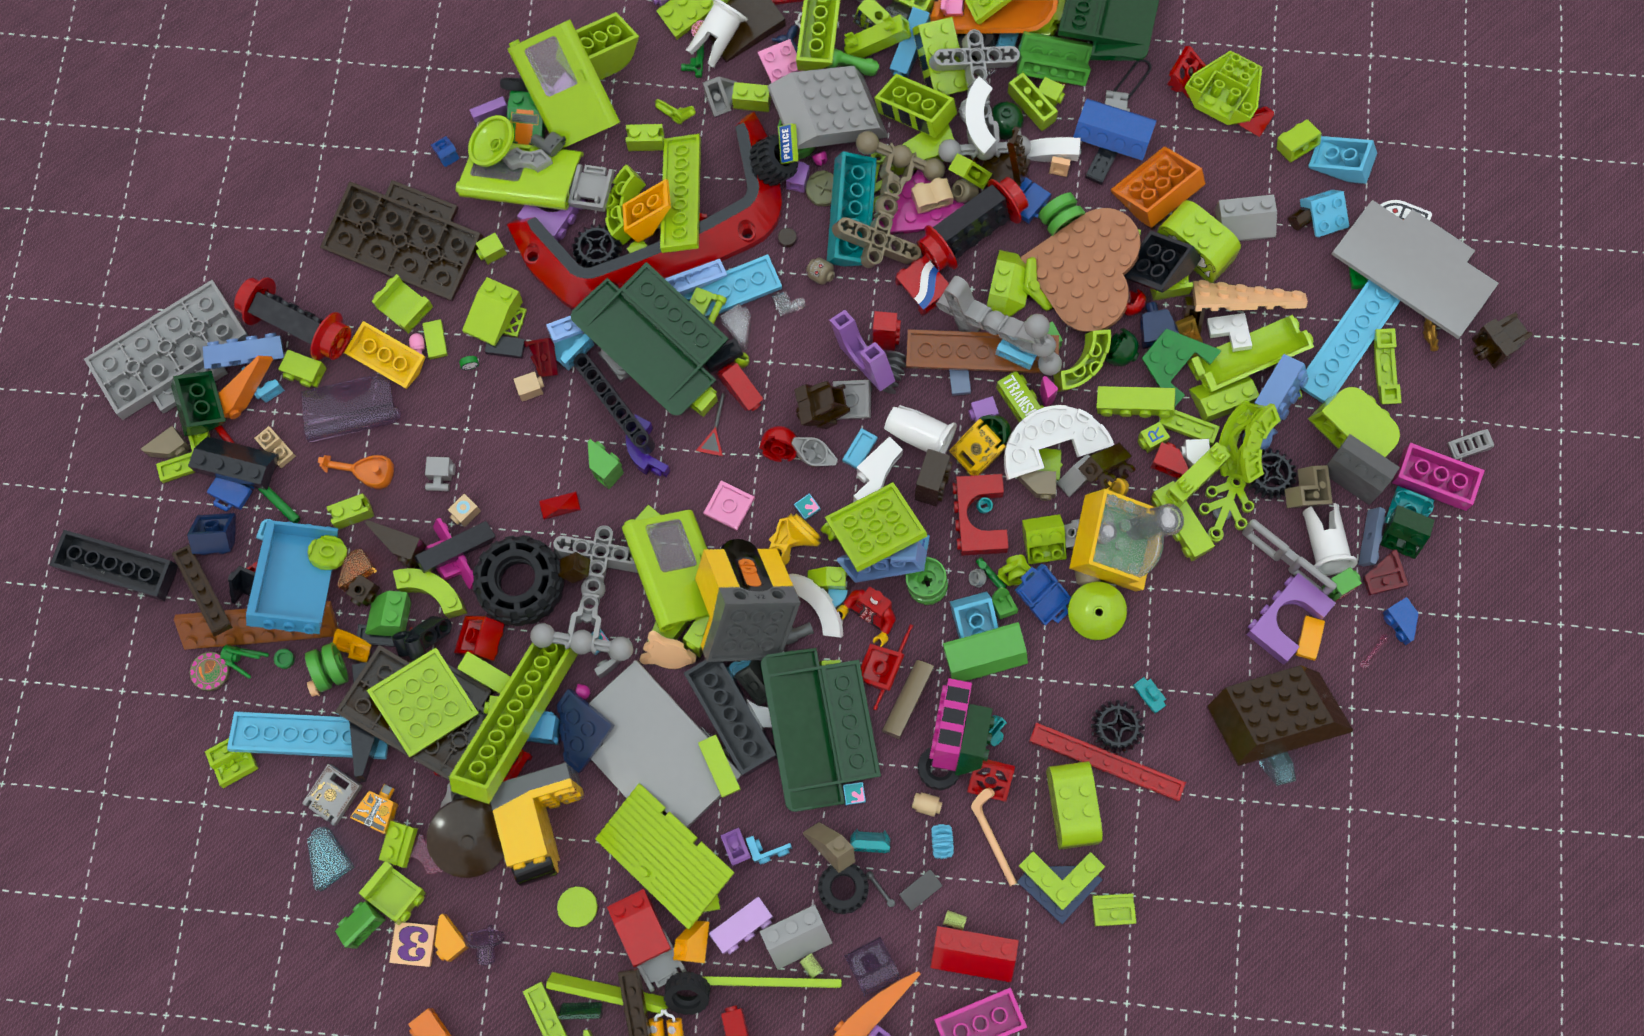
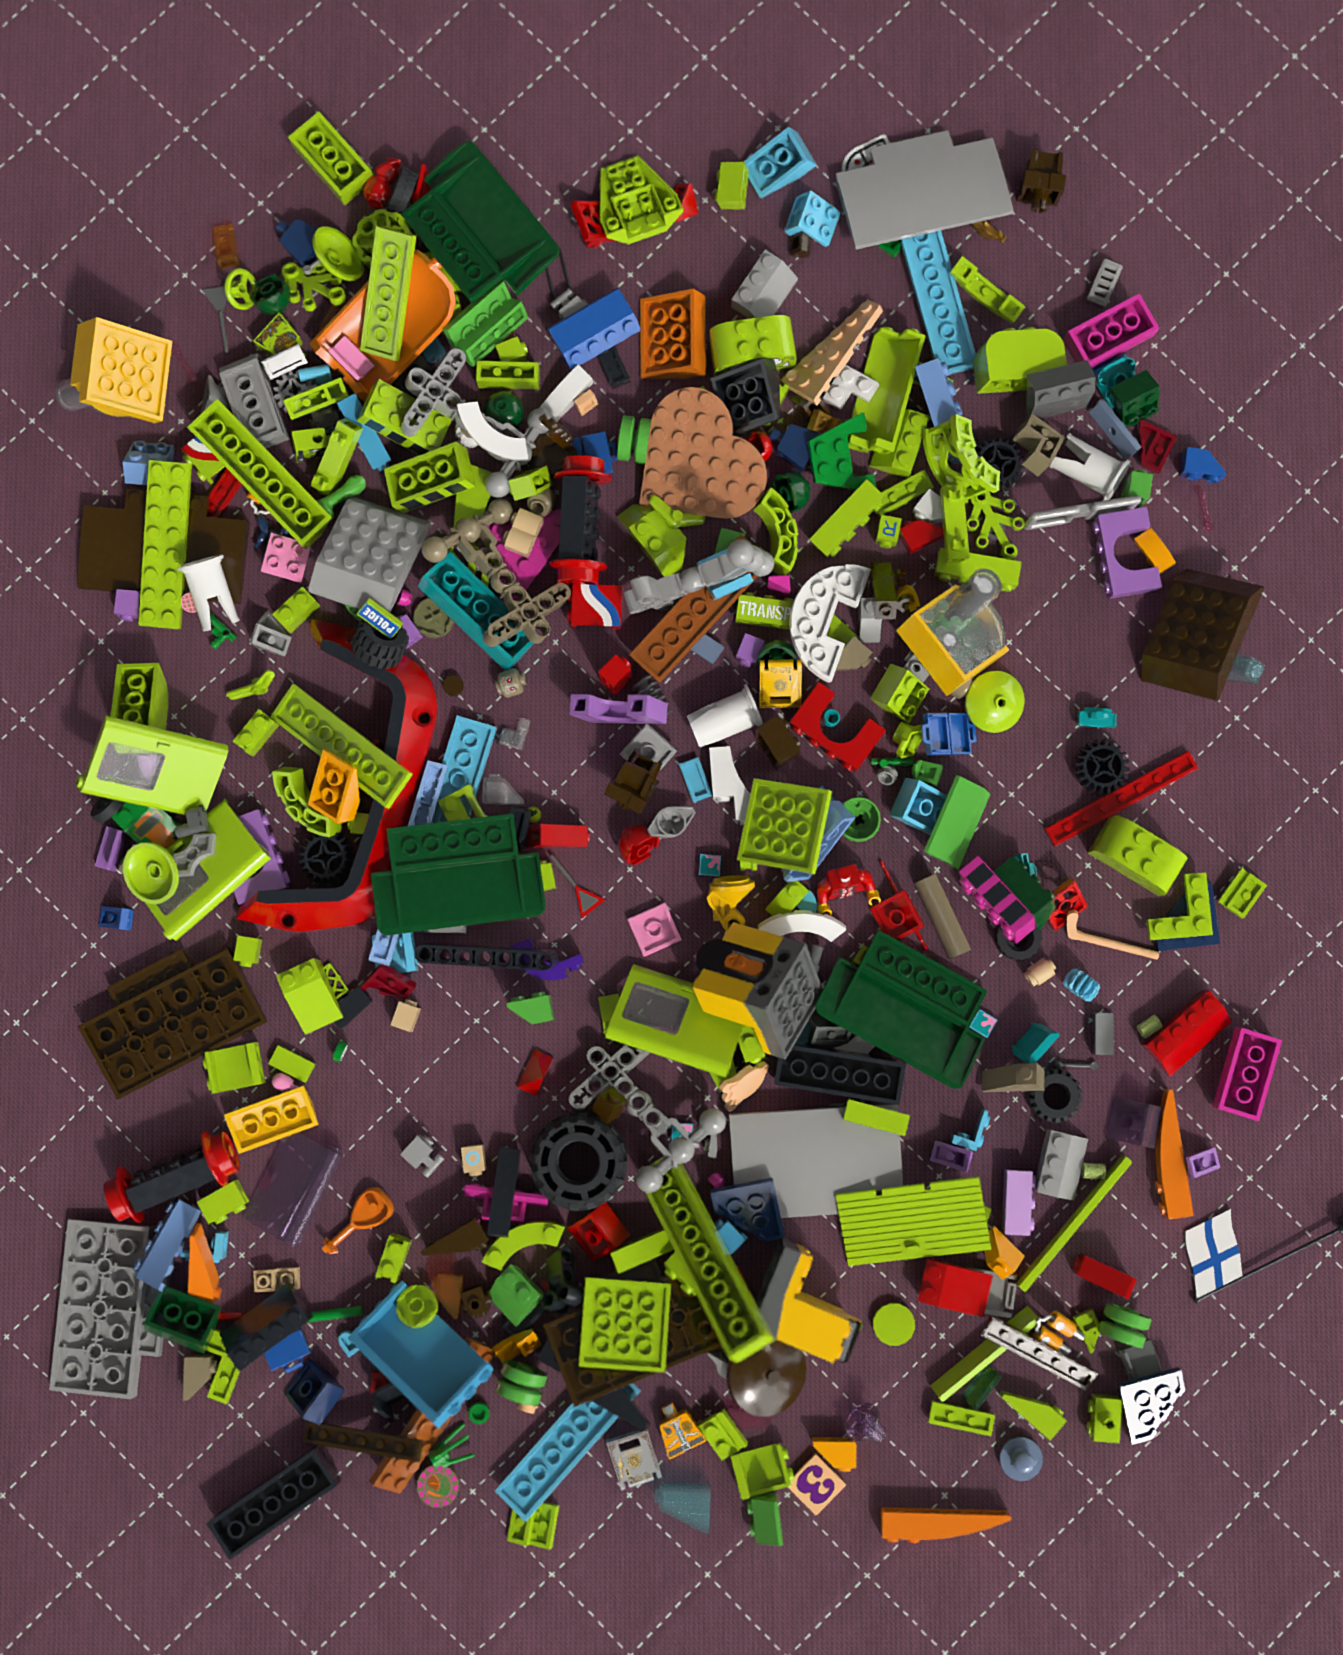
camera: 55 degrees left, 10 degrees up
light grey container [568,164,614,212] -> none
black tyre [664,972,710,1015] -> none

